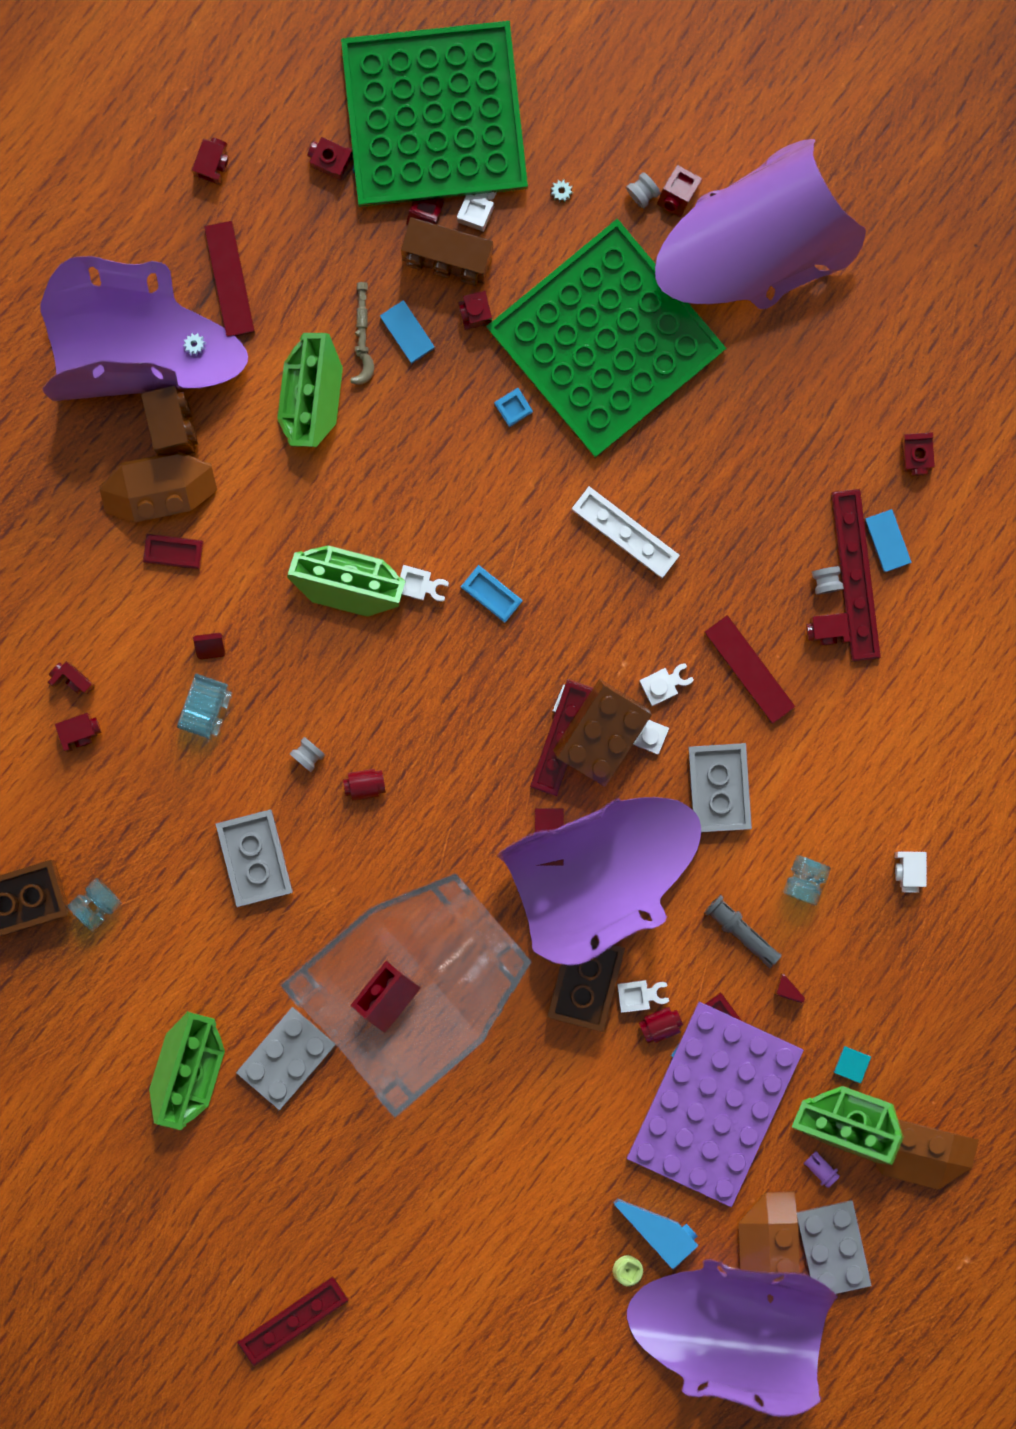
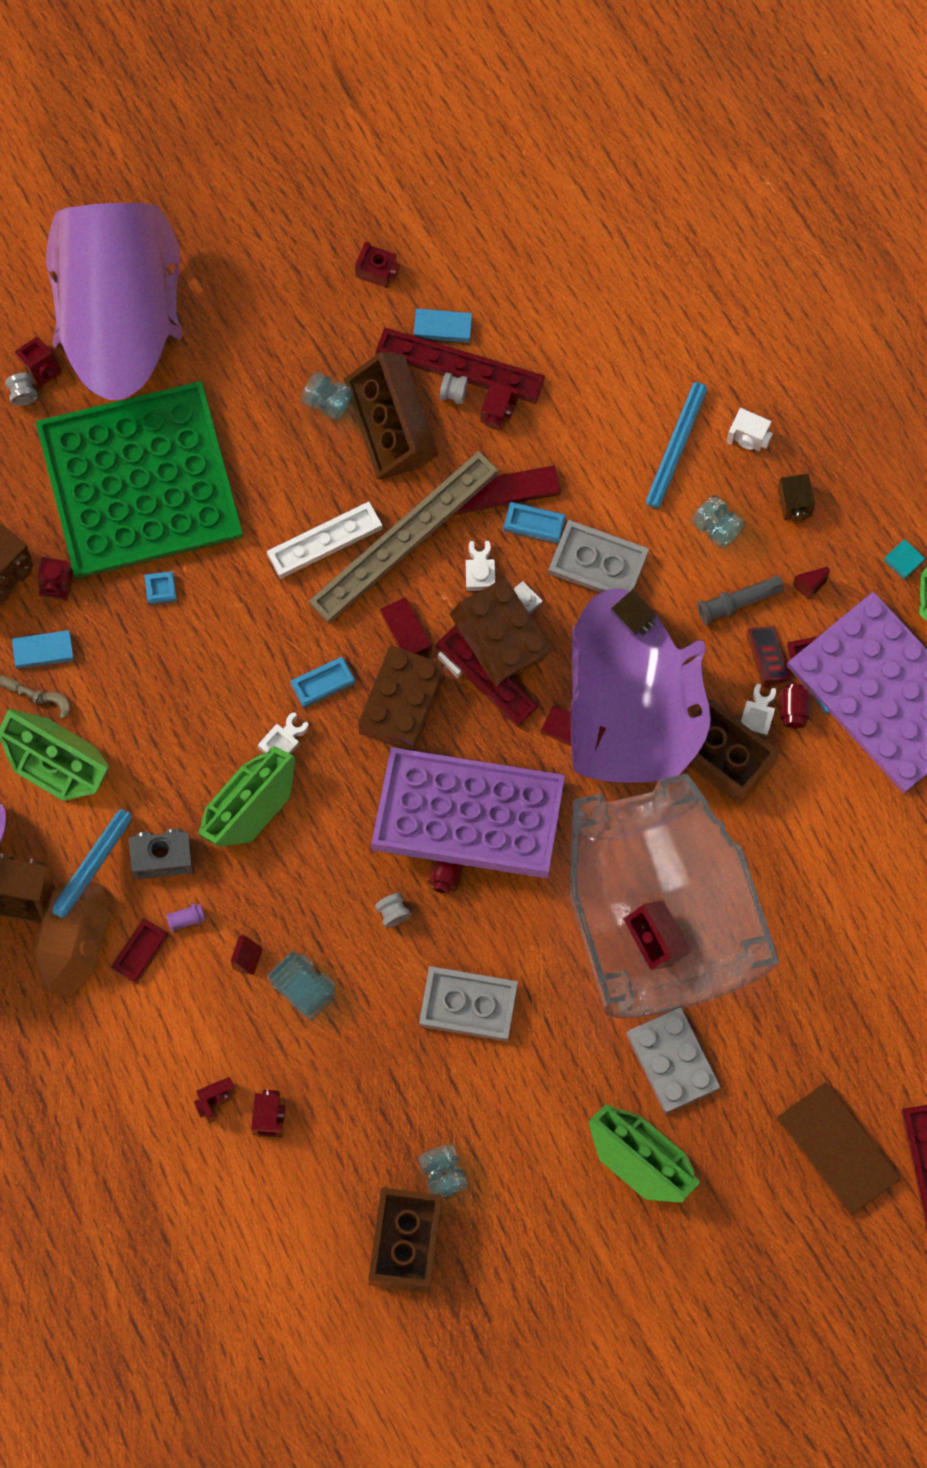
camera: 65 degrees left, 15 degrees down
none -> dark azure axle [52,809,132,918]
none -> dark grey brick [129,829,193,880]
none -> medium lavender pin [166,903,206,932]
none -> clear light blue wheel [301,371,353,421]
none -> dark tan plate [309,451,499,624]
none -> reddish brown slope [343,352,439,479]
none -> reddish brown brick [359,645,445,751]
none -> medium lavender plate [371,747,565,879]
none -> dark red tile [380,597,432,655]
none -> dark azure tile [503,502,566,544]
none -> dark brown brick [611,589,656,637]
none -> dark azure axle [646,382,707,509]
none -> slope [746,626,791,688]
none -> reddish brown tile [777,1082,900,1216]
none -> dark brown brick [778,474,815,521]

